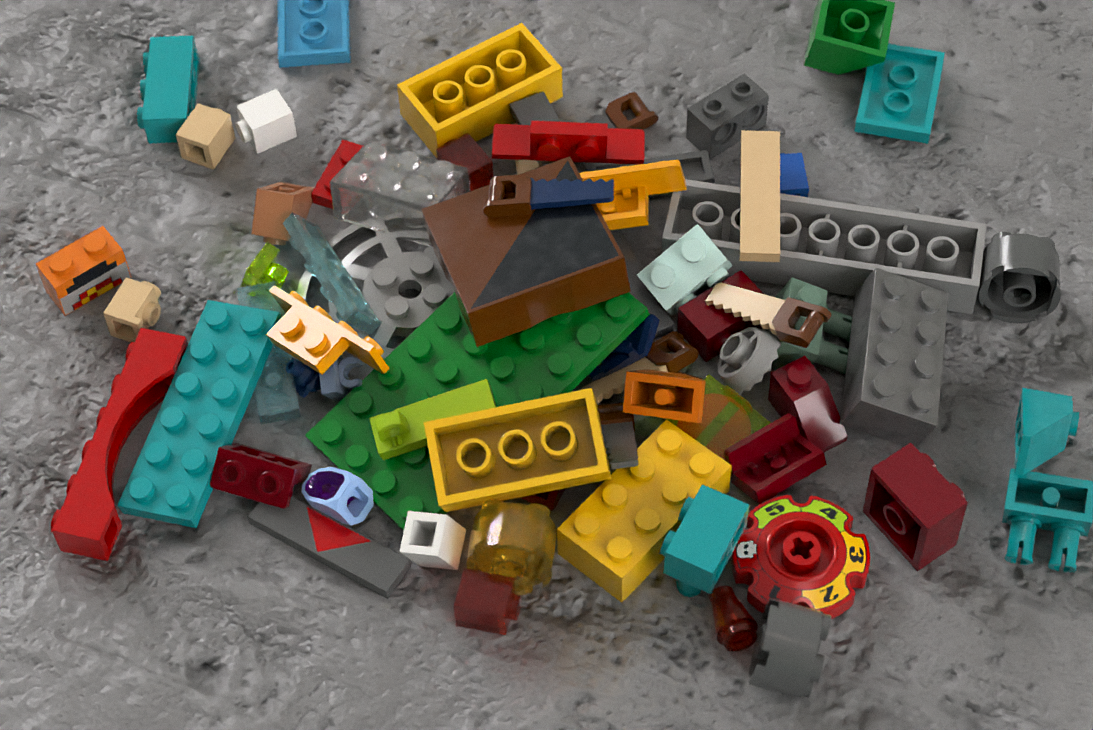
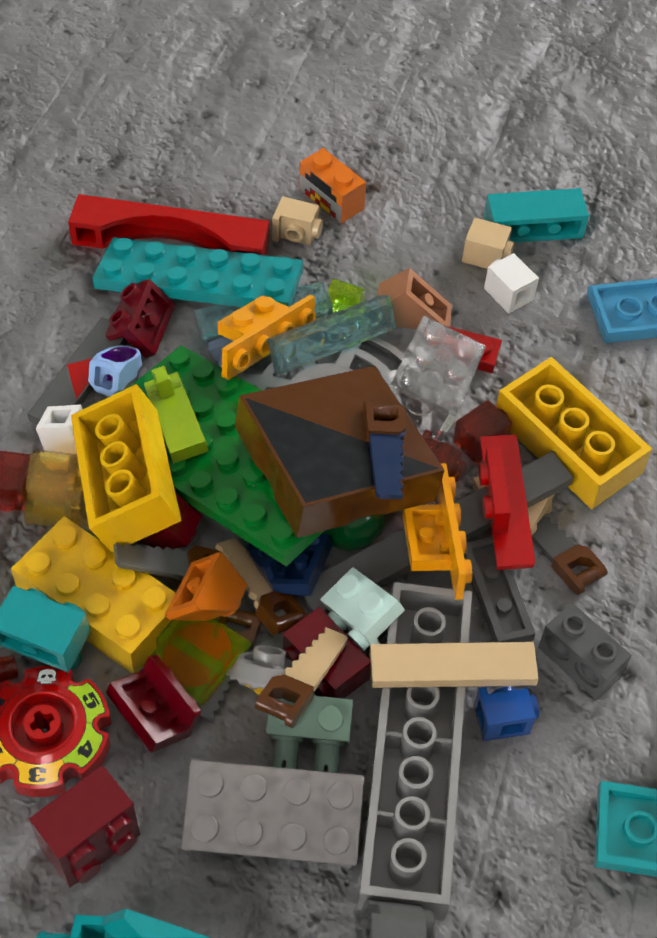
camera: 80 degrees right, 0 degrees up
dark red slope [768,355,848,452] -> none

